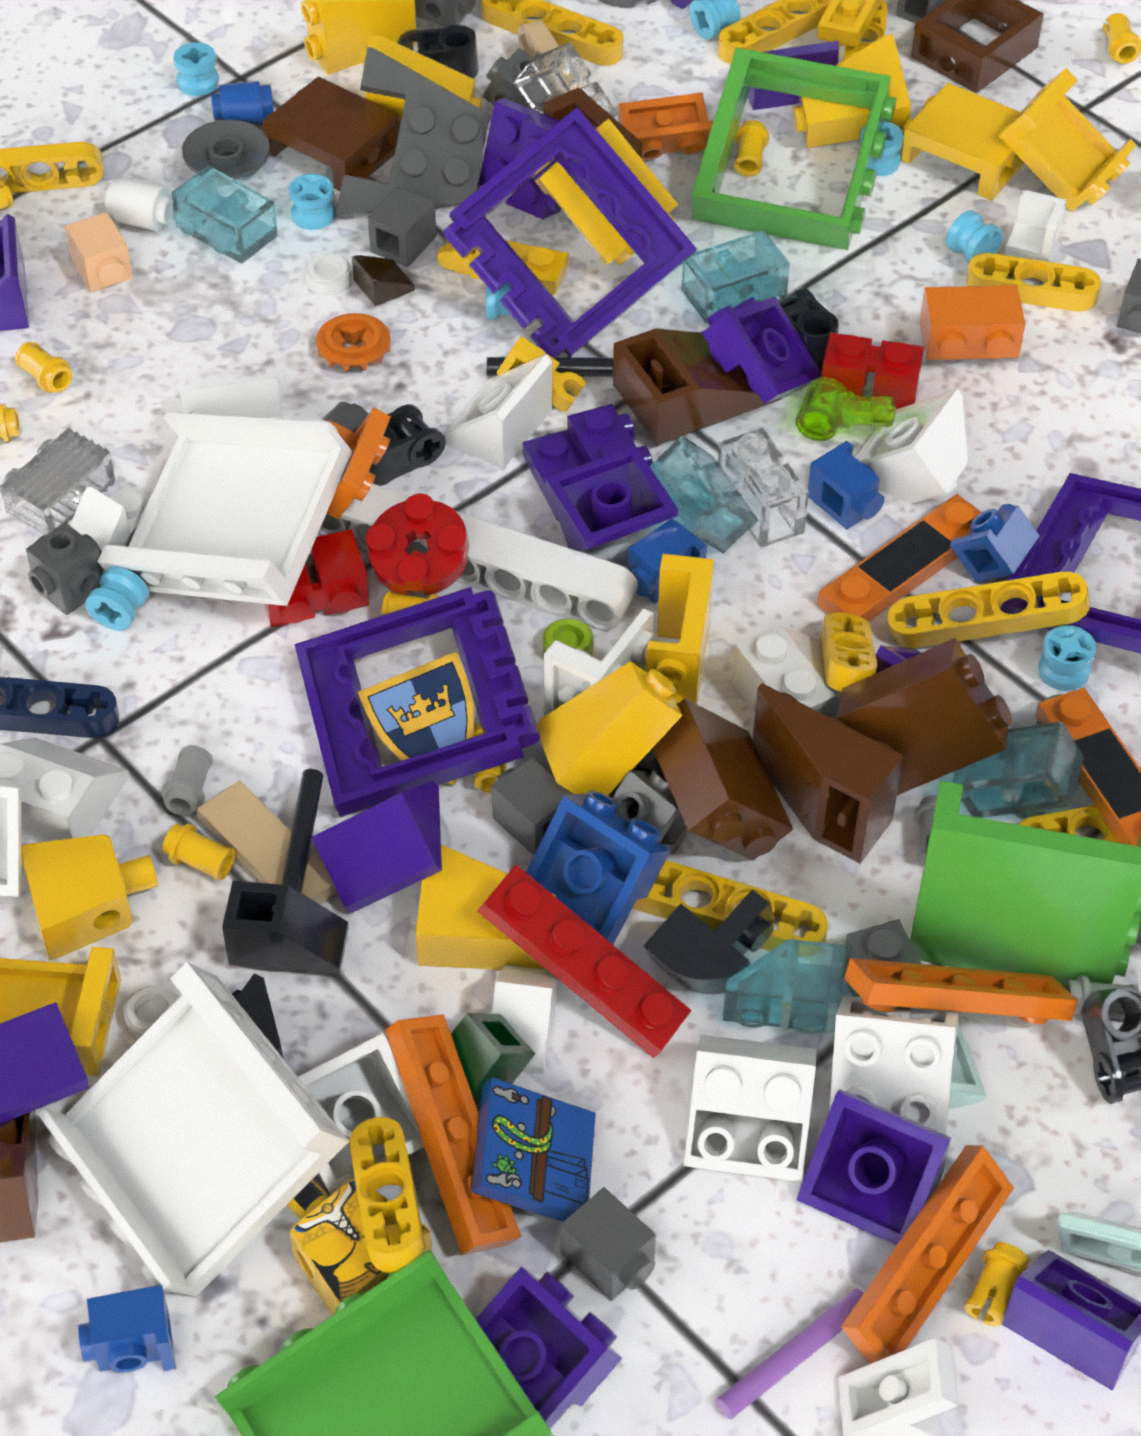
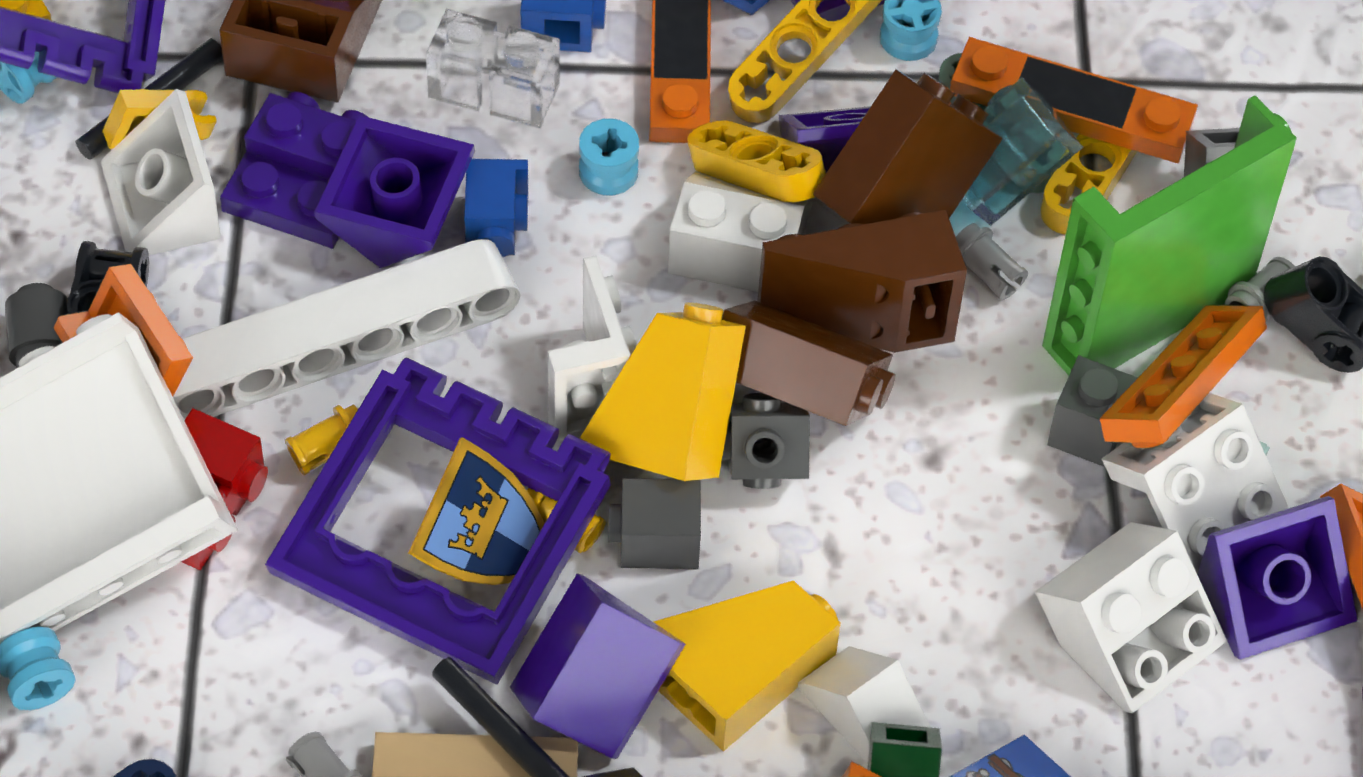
camera: 50 degrees left, 5 degrees up
red plate [366,493,469,595] -> none
red plate [477,864,692,1058] -> none
blue plate [526,790,671,945] -> none
lime tile [543,619,594,656] -> none
yellow beam [633,860,828,960] -> none
black brick [643,889,776,994] -> none
yellow panel [645,554,714,705] -> none
clear light blue brick [650,435,759,554] -> none
clear light blue slope [723,939,846,1034] -> none
none -> medium azure wheel [579,119,639,195]

